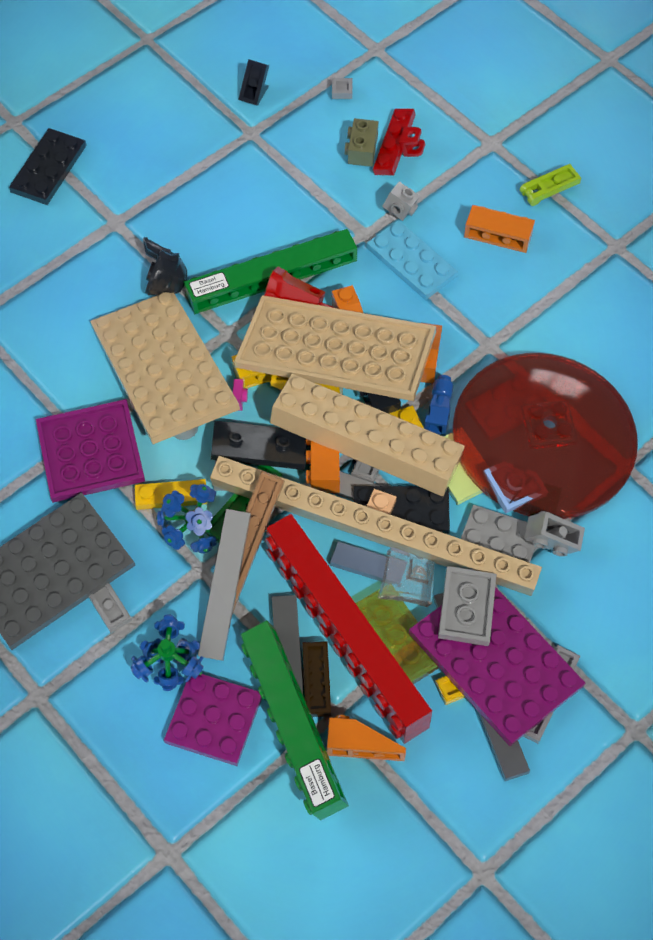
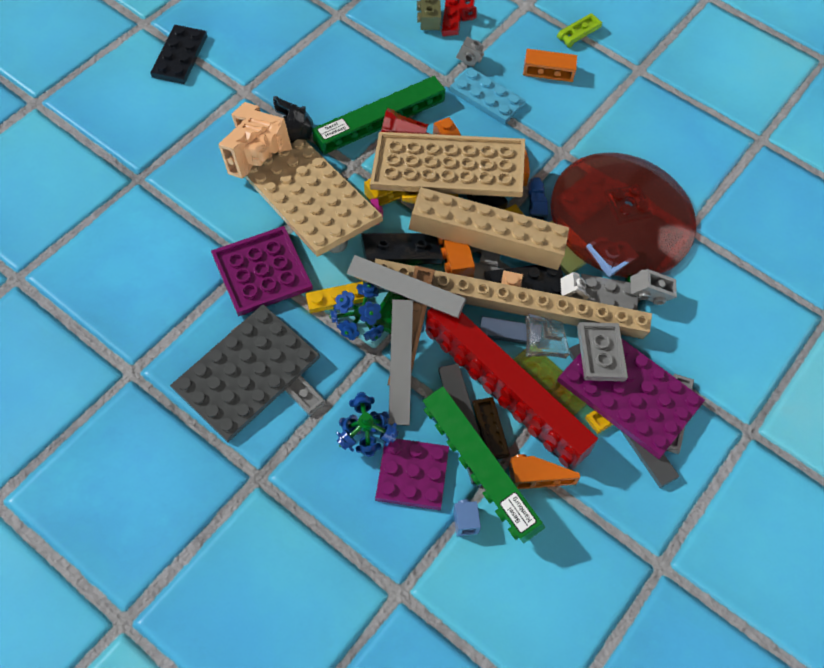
camera: 15 degrees left, 0 degrees up
none -> light nougat brick [218,102,292,179]
none -> light grey tile [347,255,466,319]
none -> medium blue brick [453,499,481,536]
none -> white brick [560,272,590,300]

